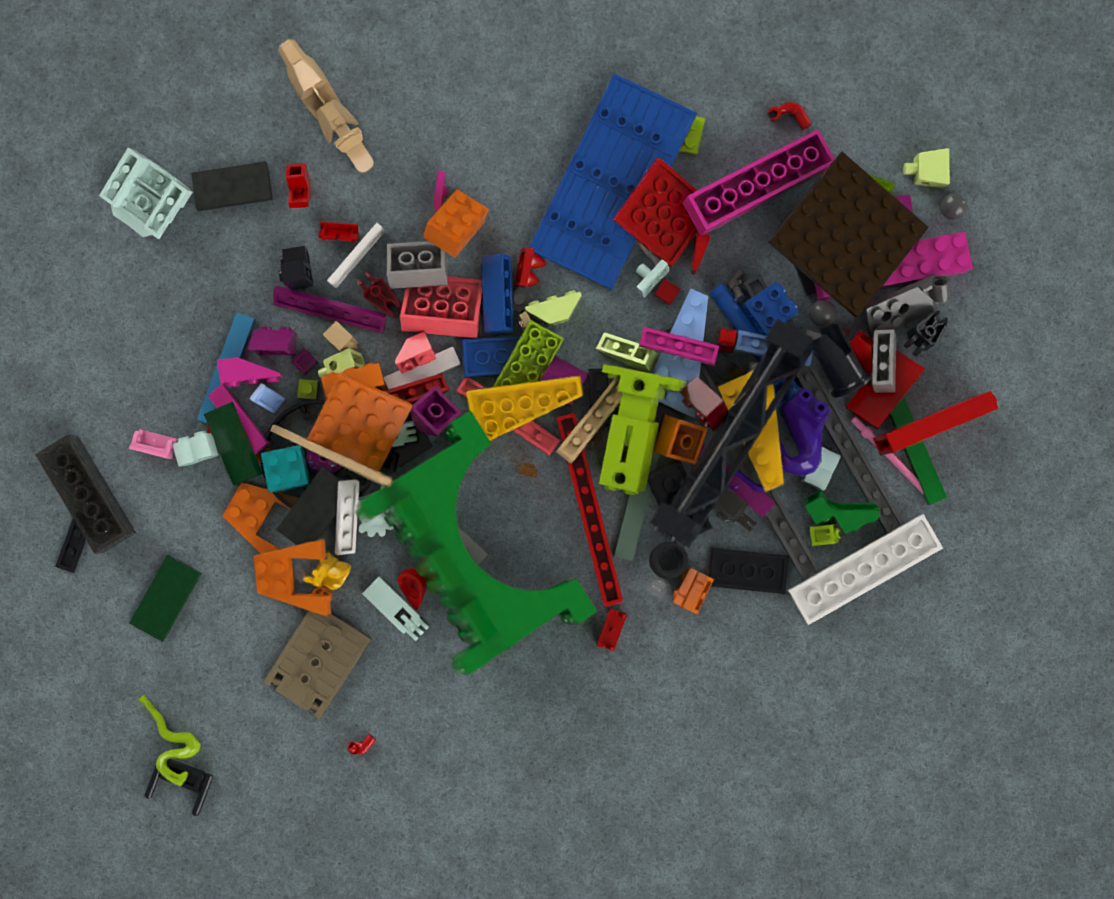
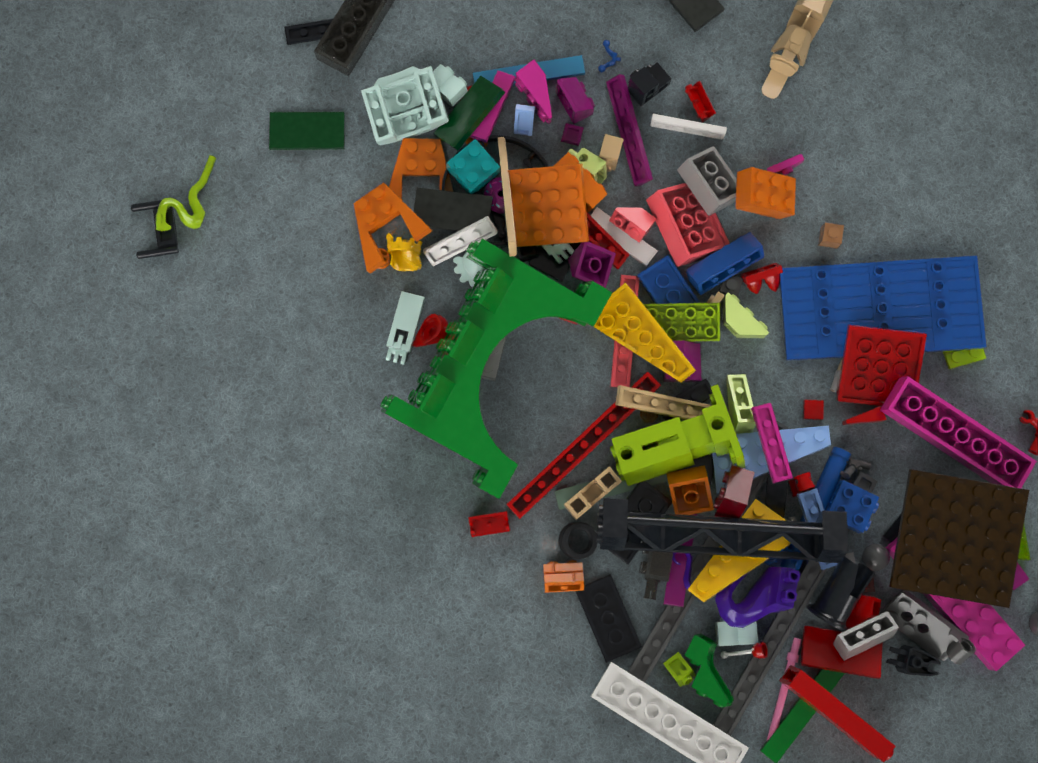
camera: 60 degrees right, 5 degrees down
bright pink hinge [129,429,177,459] -> none
dark tan door [263,611,372,719] -> none
red brick [286,163,311,209] -> none
lime plate [297,379,319,400] -> none
red arm [347,734,376,755] -> none
dark red hinge [356,271,402,318] -> none
clear orange plate [518,463,538,478] -> none
light aqua tile [636,259,670,298] -> none
none -> light aqua slope [361,66,449,145]
none -> tan arch [564,466,622,520]
none -> blue piece [598,40,621,73]
none -> hinge [720,642,768,659]
none -> medium nougat brick [818,222,844,249]

